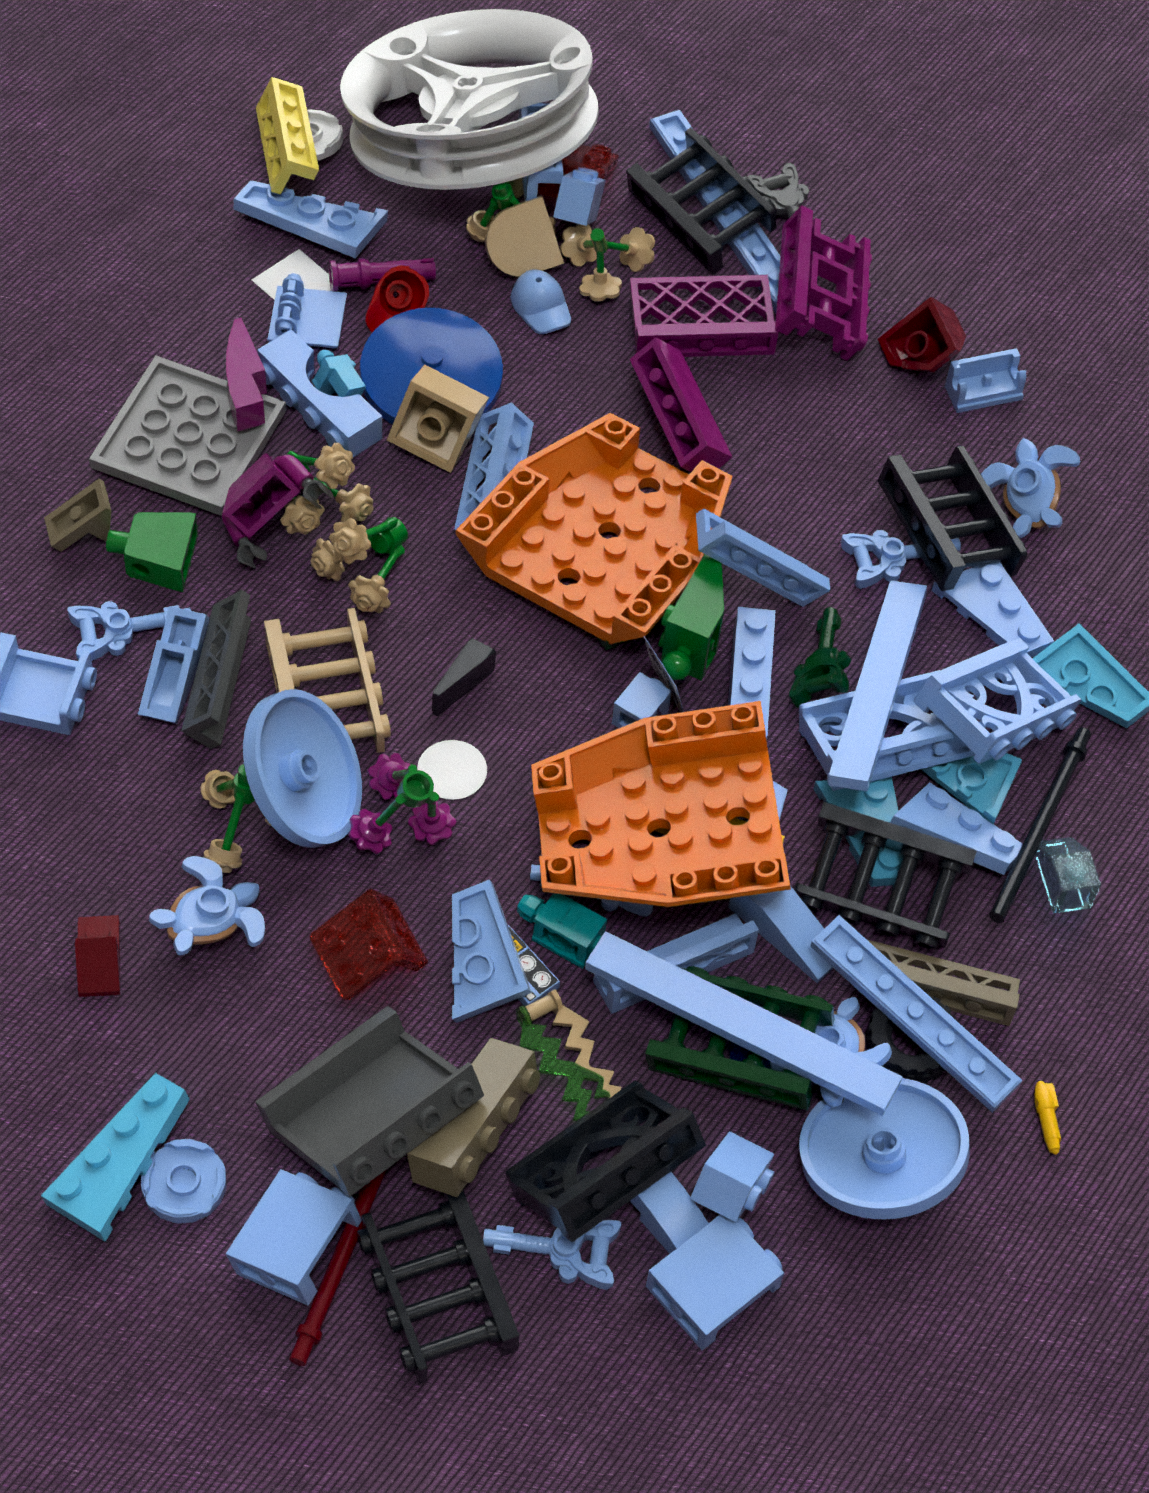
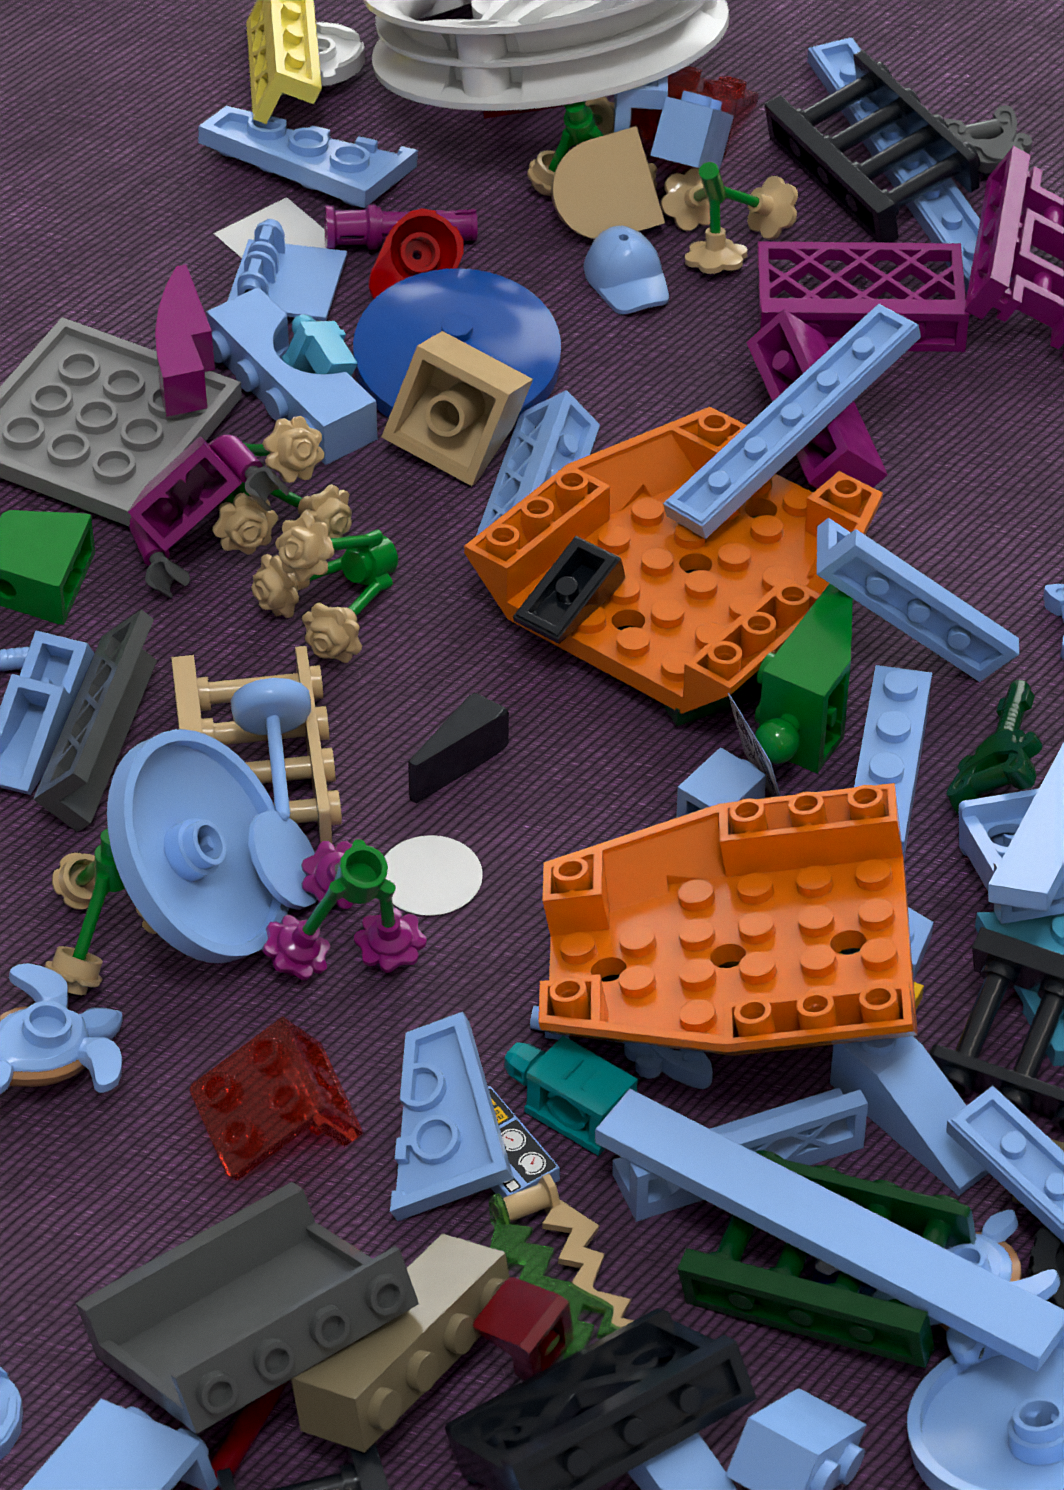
camera: 10 degrees right, 10 degrees down
none -> light blue piece [231,678,317,910]
none -> dark red slope [473,1277,574,1381]
none -> black slope [513,536,626,644]
none -> light blue tile [663,304,921,539]

